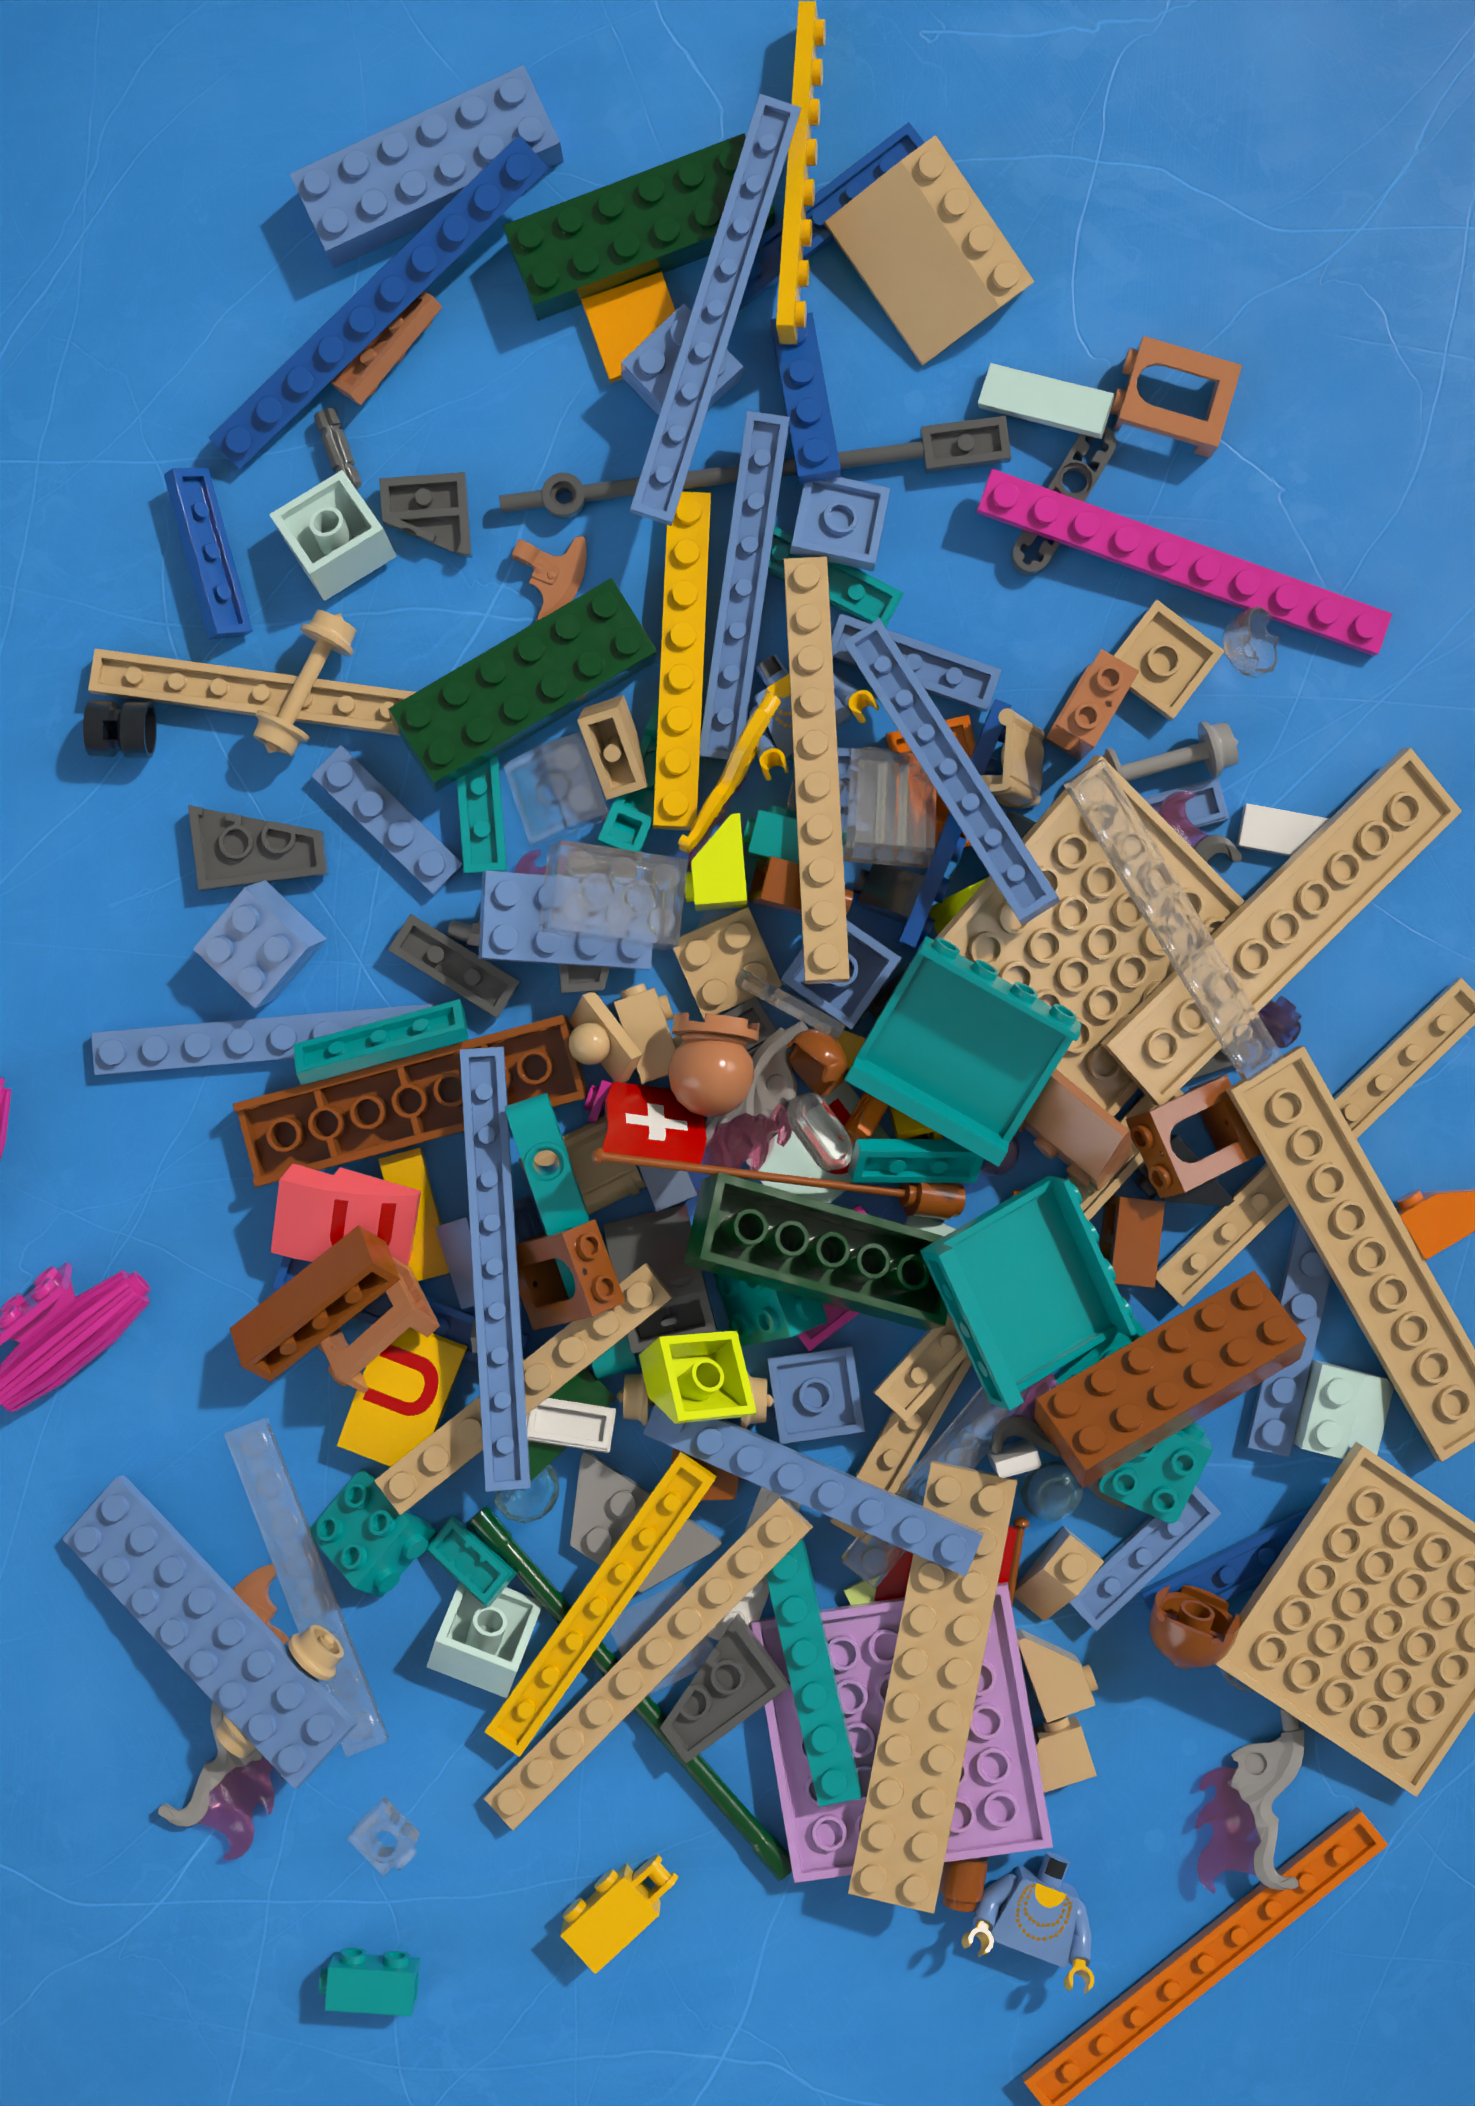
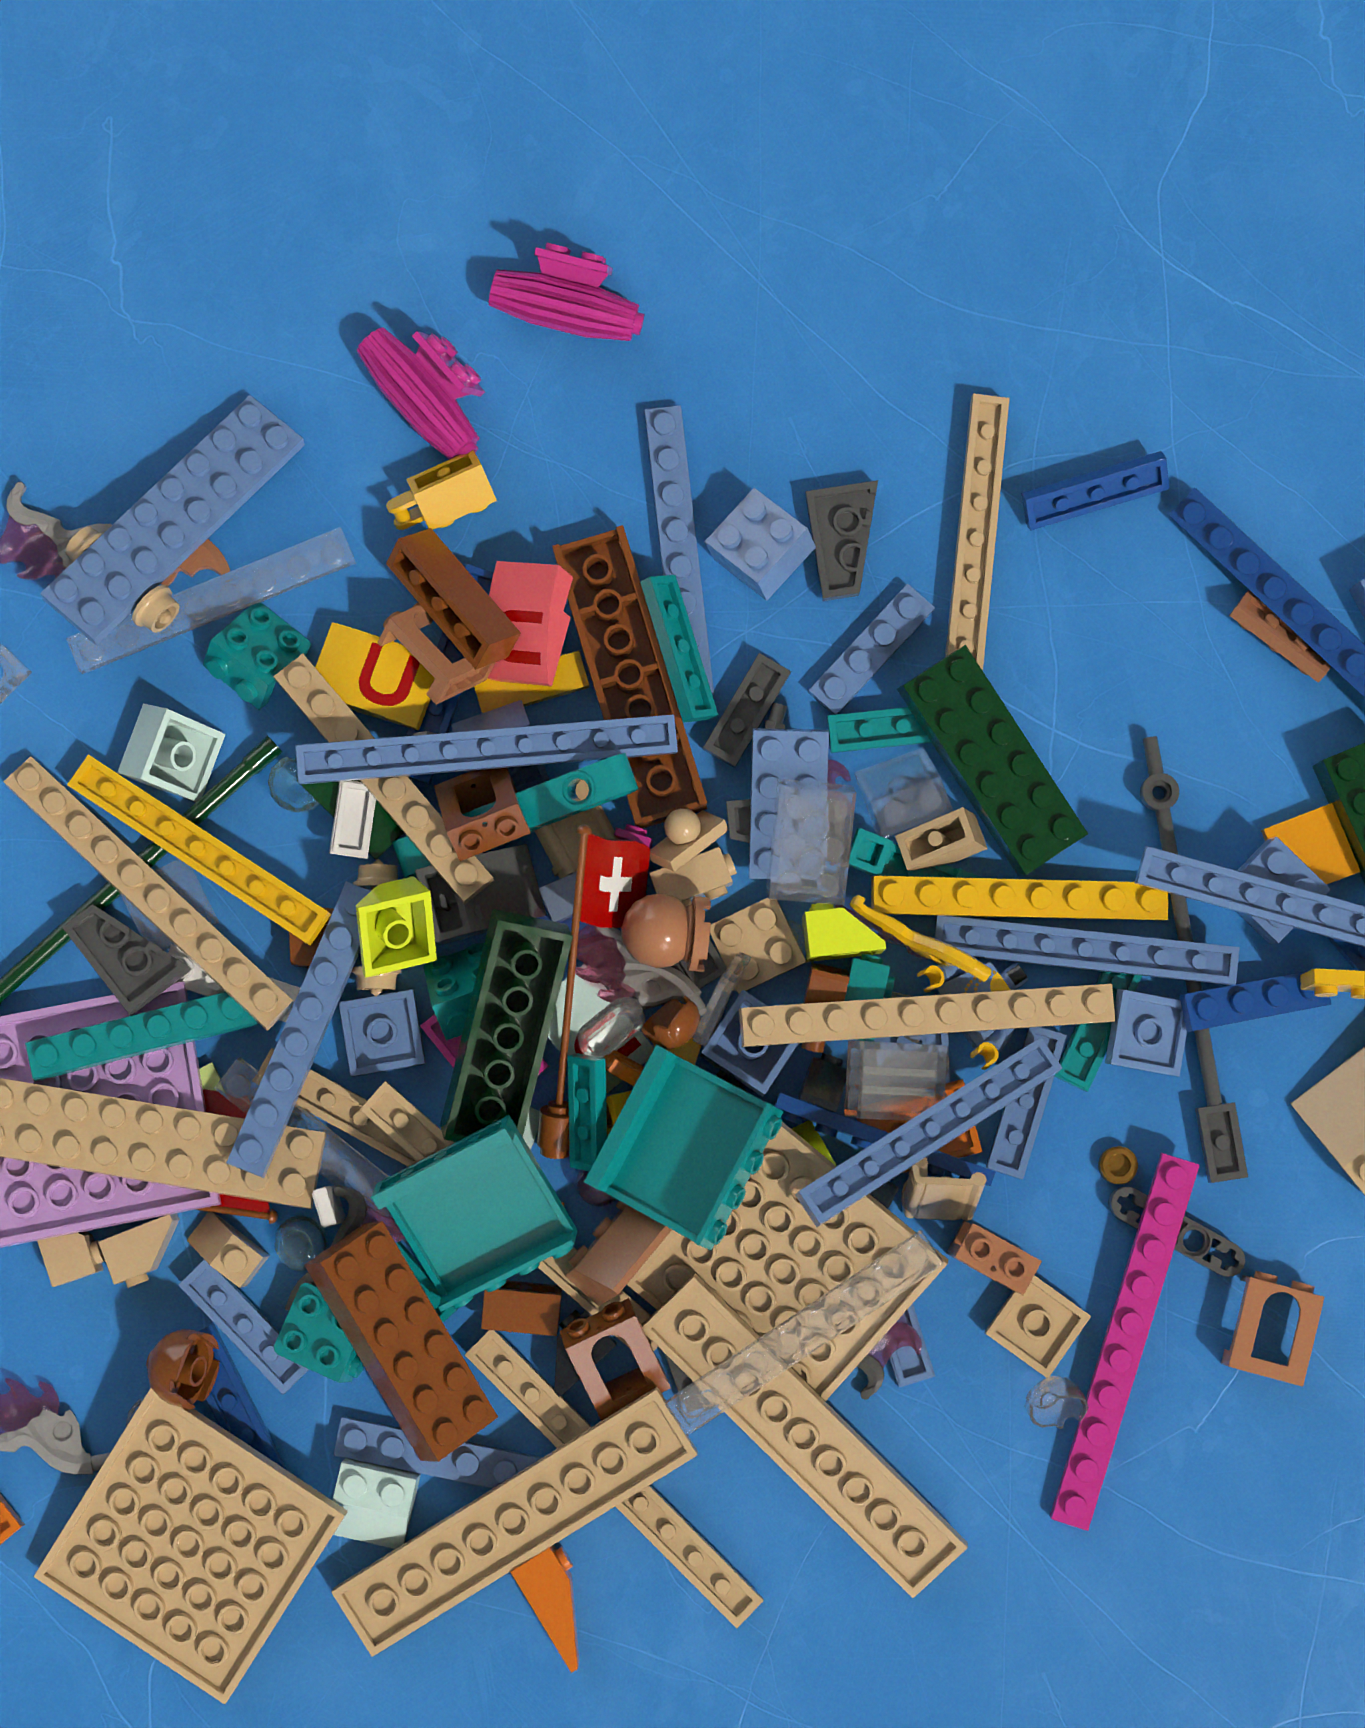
camera: 85 degrees right, 5 degrees down
black wheel [83,700,157,758] -> none
tan piece [252,610,357,756] -> none
light aqua slope [269,470,397,601] -> none
dark grey axle [314,408,362,489] -> none
dark grey wing [379,472,472,558] -> none
teal plate [426,1516,517,1607] -> none
nougat piece [511,536,587,621] -> none
light grey wing [570,1450,722,1593] -> none
light aqua tile [978,363,1114,439] -> none
light grey piece [1088,721,1239,781] -> none
white tile [1236,803,1329,857] -> none
clear purple gear [1247,996,1301,1051] -> none
none -> yellow brick [386,450,497,530]
none -> pearl gold tile [1098,1146,1138,1184]

